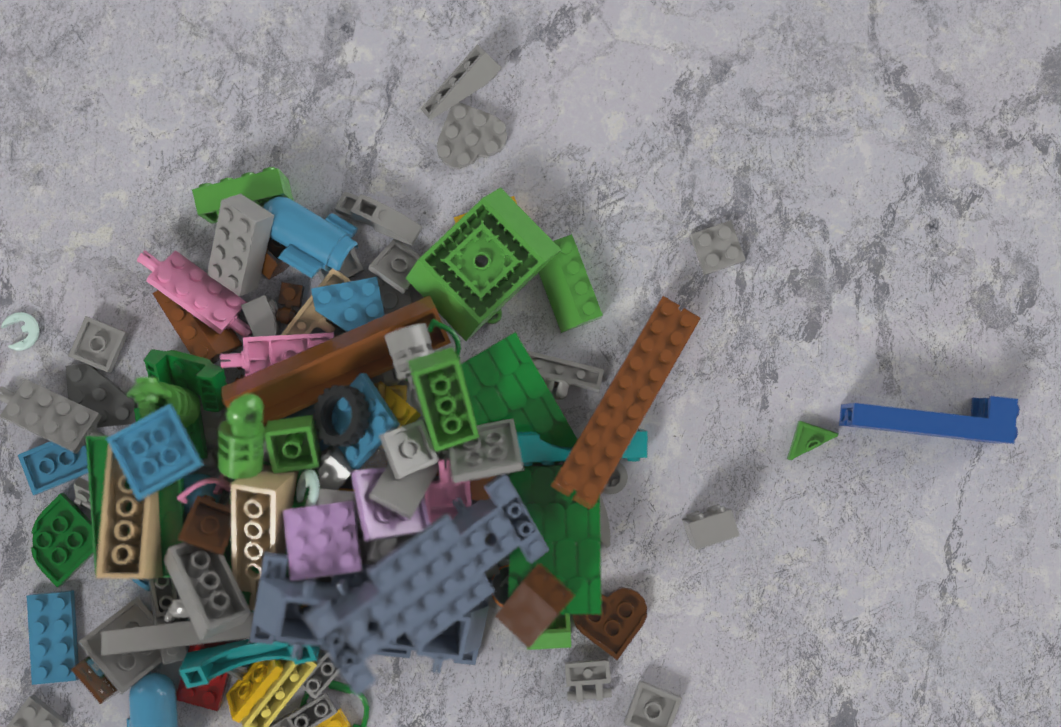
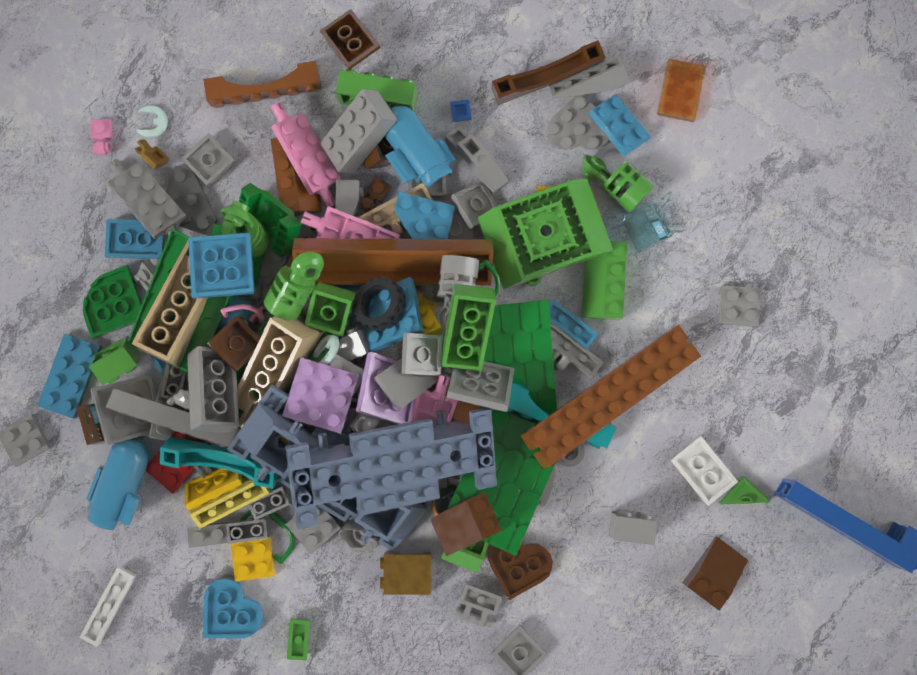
camera: 25 degrees right, 0 degrees up
none -> bright green brick [88,335,141,385]
none -> pearl gold plate [135,139,170,170]
none -> dark orange arch [203,61,322,108]
none -> light grey brick [285,505,343,554]
none -> reddish brown slope [320,9,381,70]
none -> light grey hair [339,515,378,552]
none -> pearl gold panel [380,552,431,595]
none -> blue plate [450,100,472,122]
none -> reddish brown arch [491,40,606,105]
none -> dark azure plate [549,299,598,349]
none -> bright green cylinder [581,154,654,214]
none -> dark azure plate [588,94,651,157]
none -> clear light blue slope [622,203,673,253]
none -> clear orange plate [657,59,706,122]
none -> white plate [670,436,738,506]
none -> reddish brown slope [682,536,748,611]

